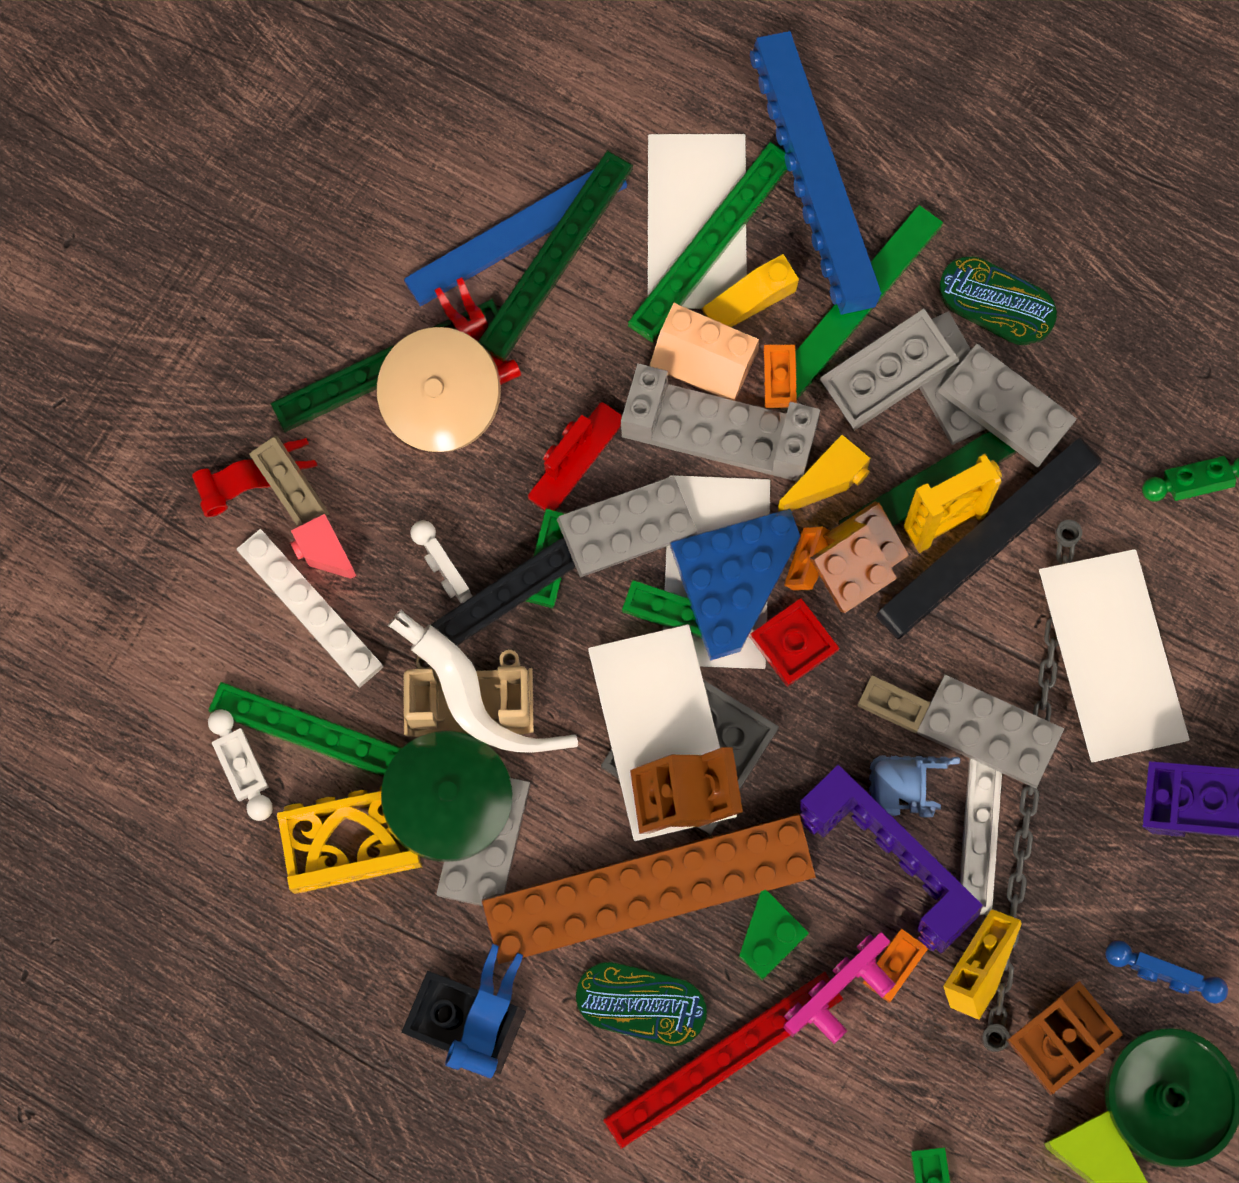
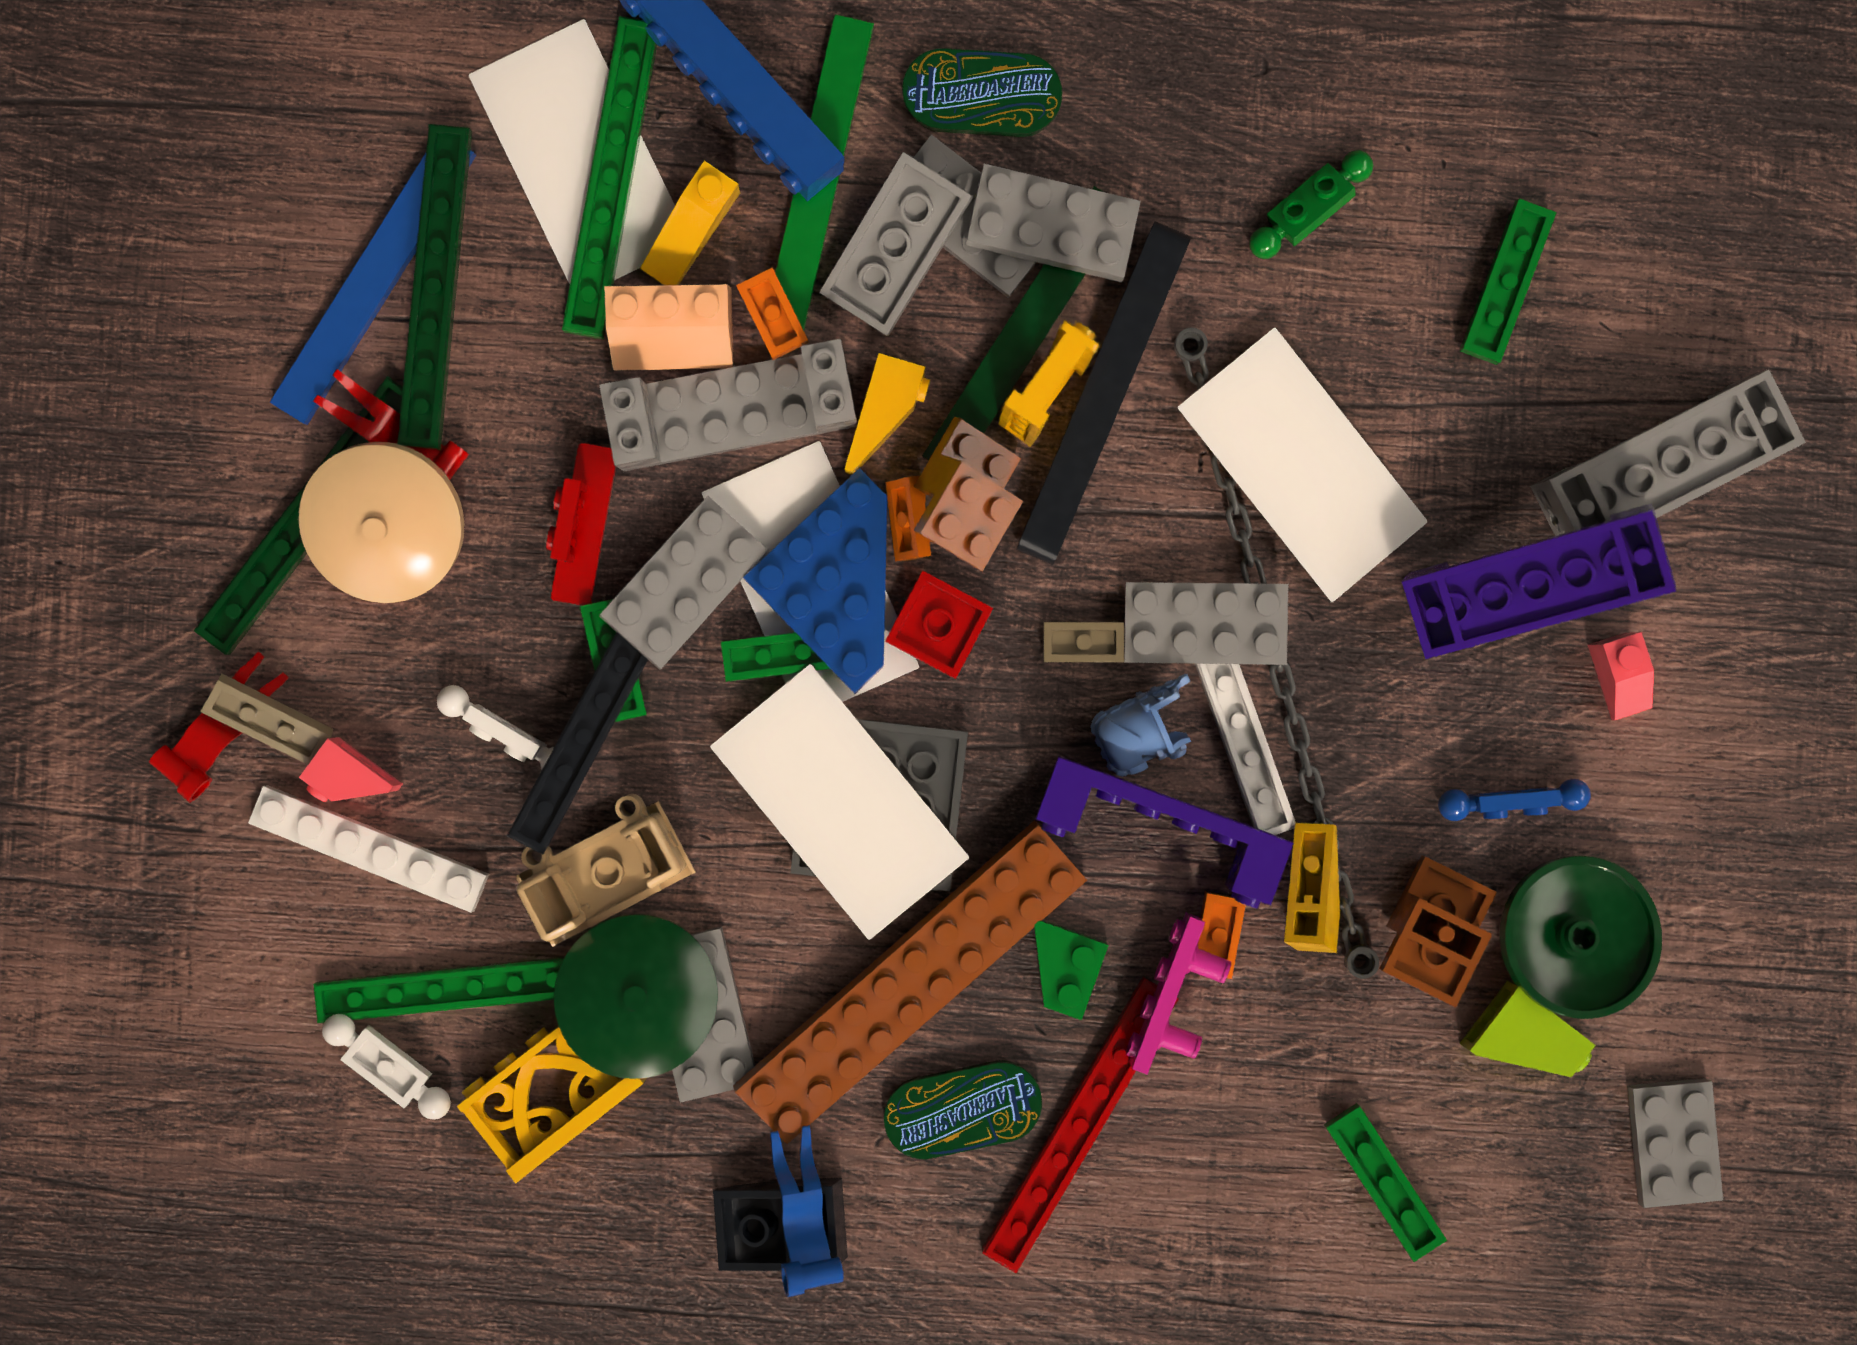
camera: 30 degrees left, 15 degrees up
white animal [388,609,578,752] -> none
dark orange bracket [630,747,743,834] -> none

